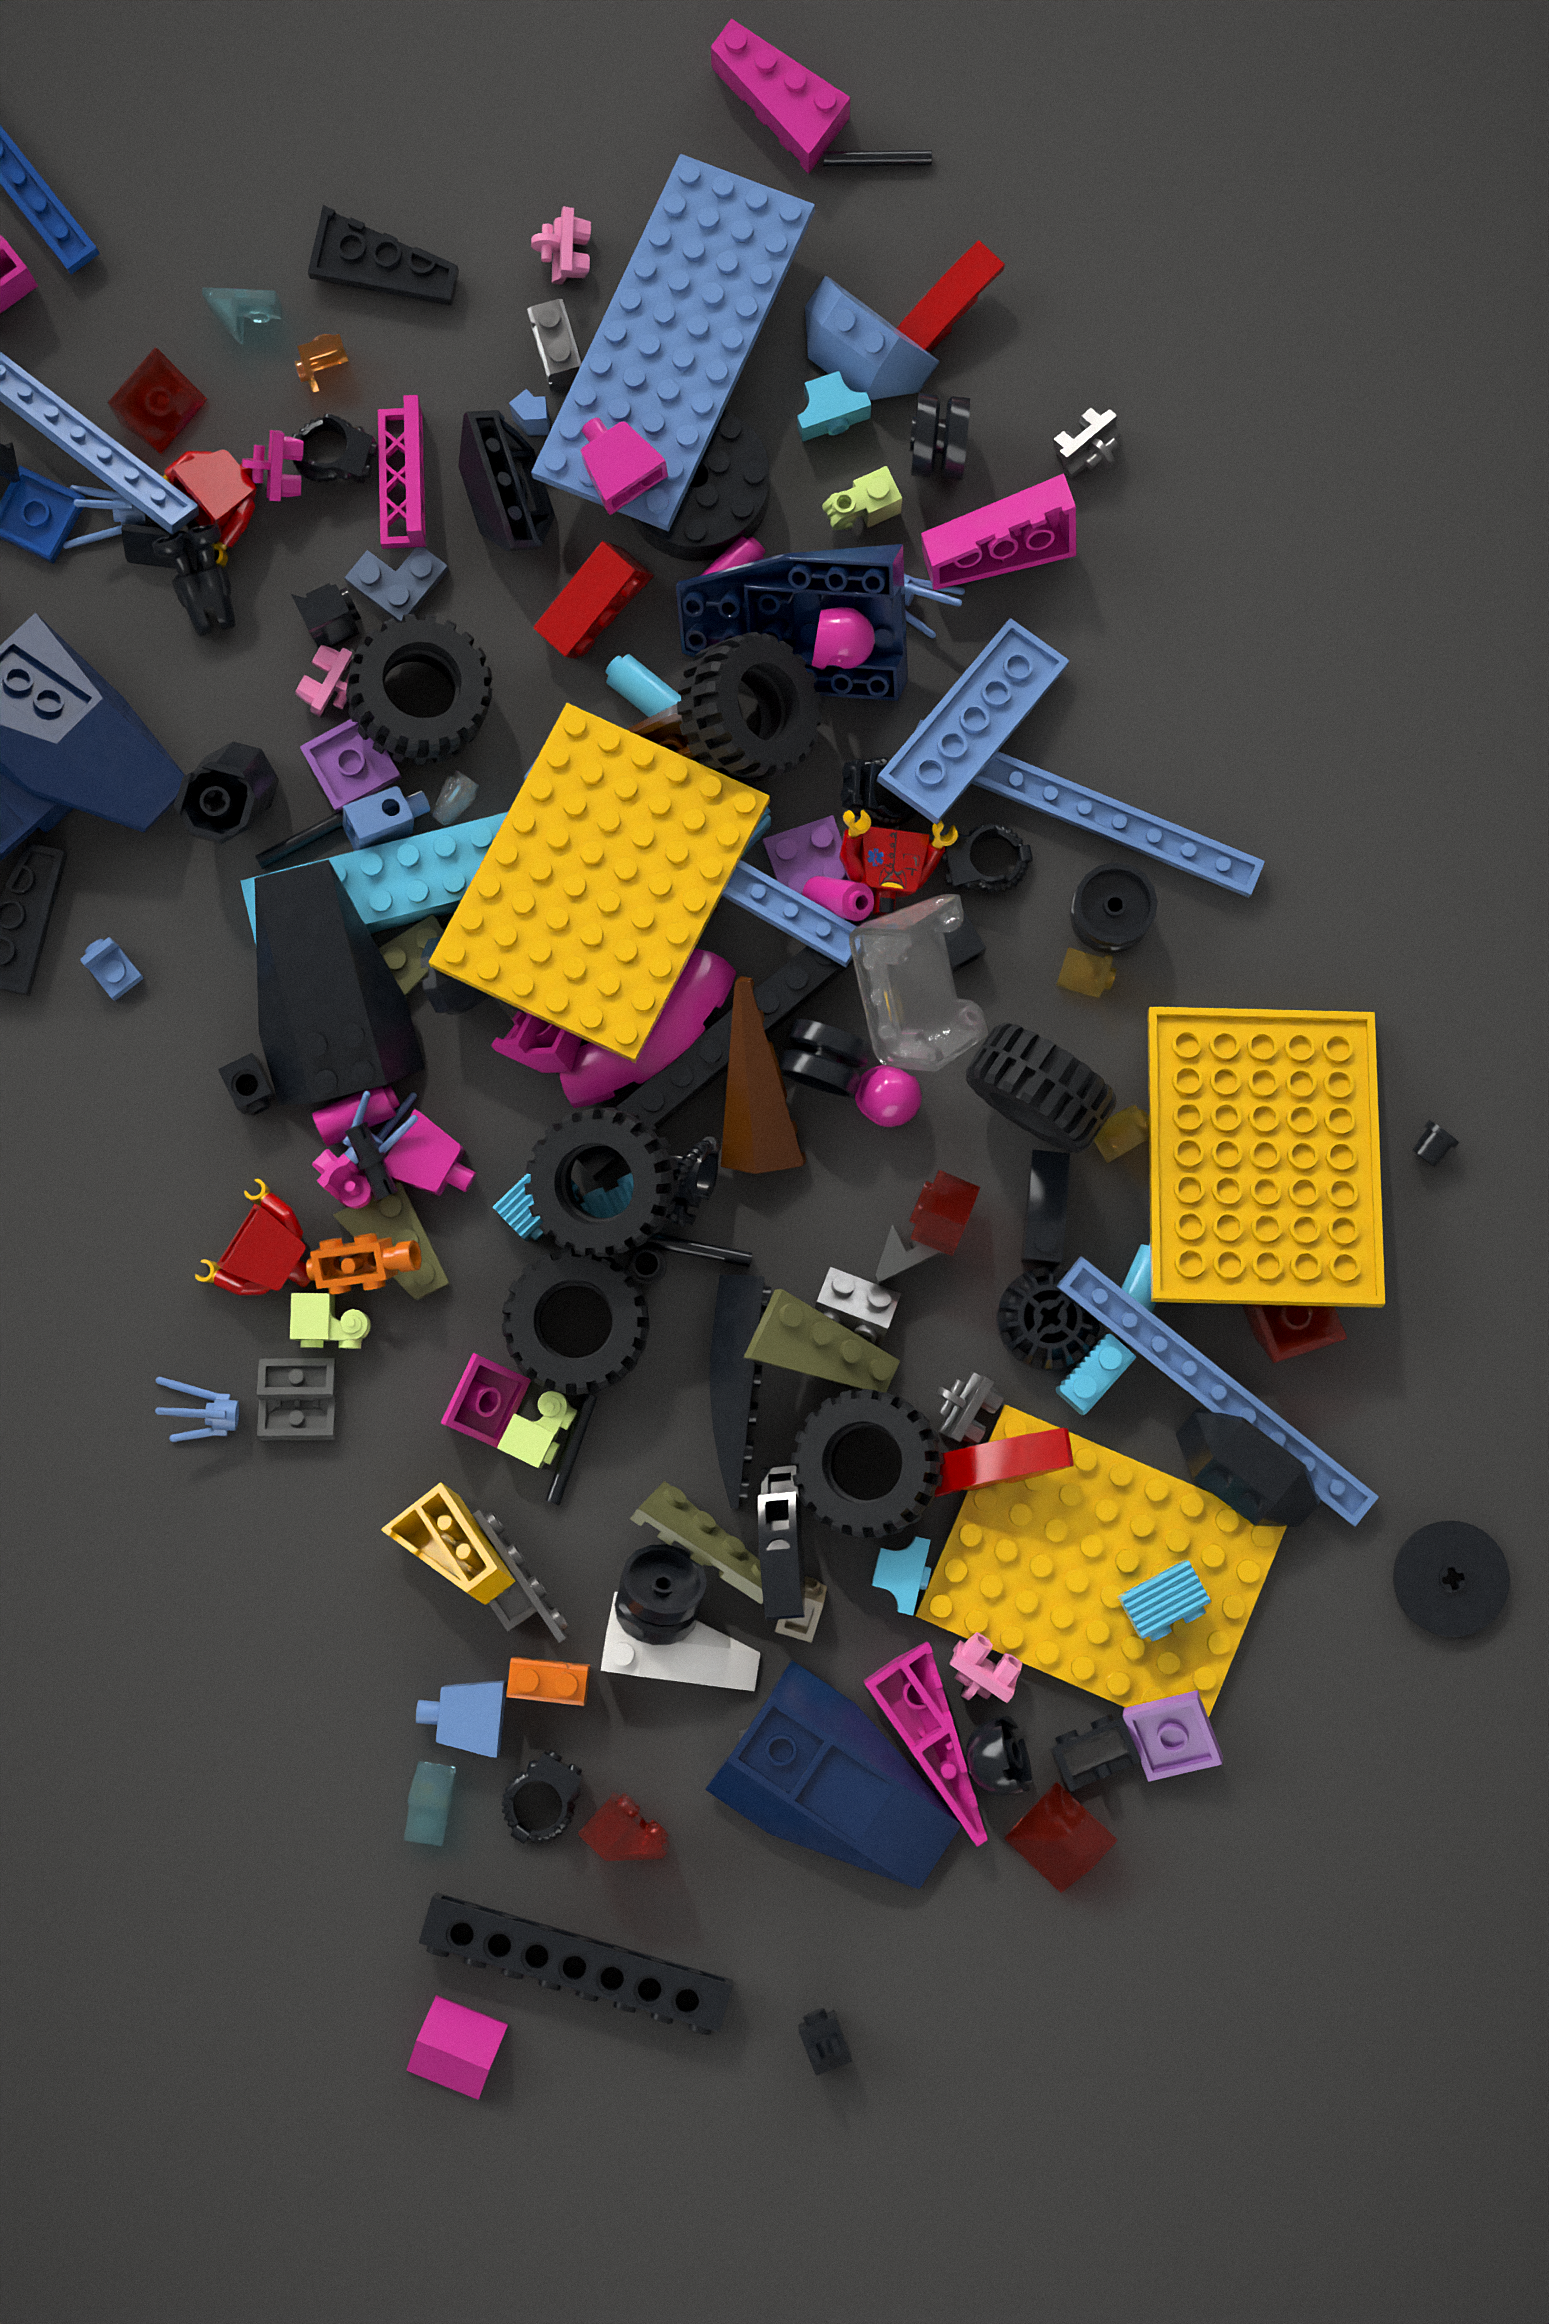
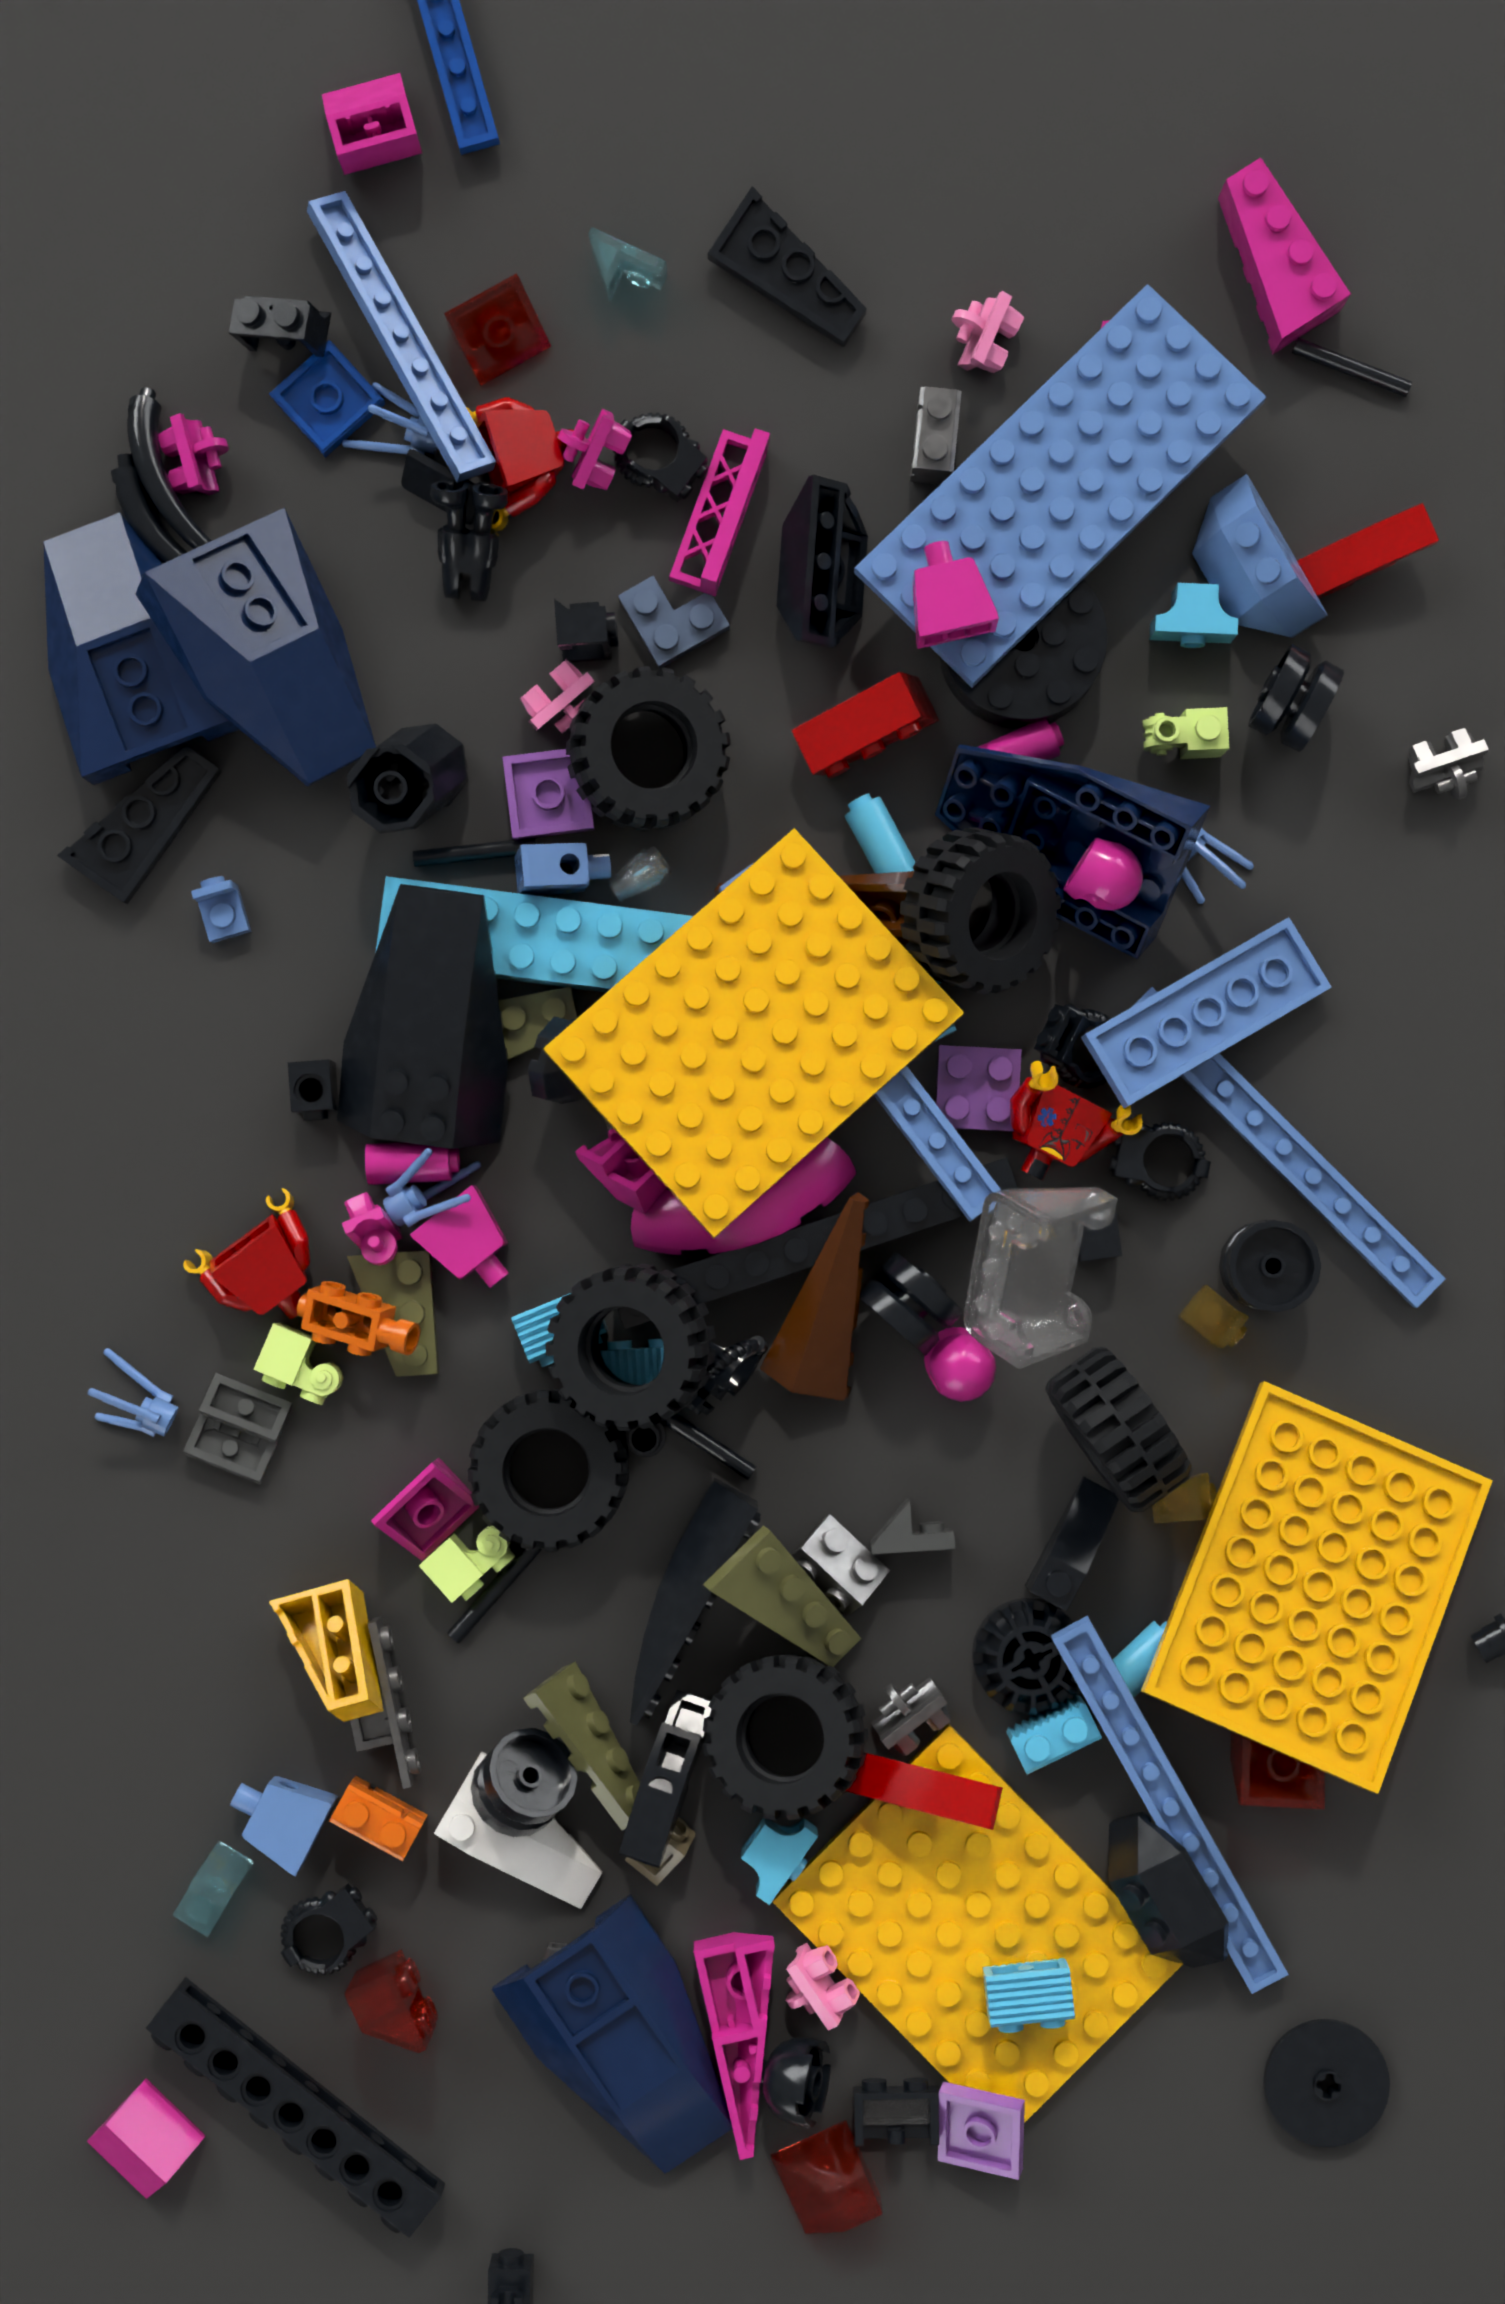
camera: 20 degrees right, 5 degrees up
clear orange bracket [295,334,349,392] -> none
black pin [344,1122,398,1201] -> none
medium blue piece [509,389,550,437] -> none
dark pink brick [802,876,874,921] -> none
clear red brick [909,1170,981,1256] -> none
dark pink wedge [921,473,1076,590] -> none

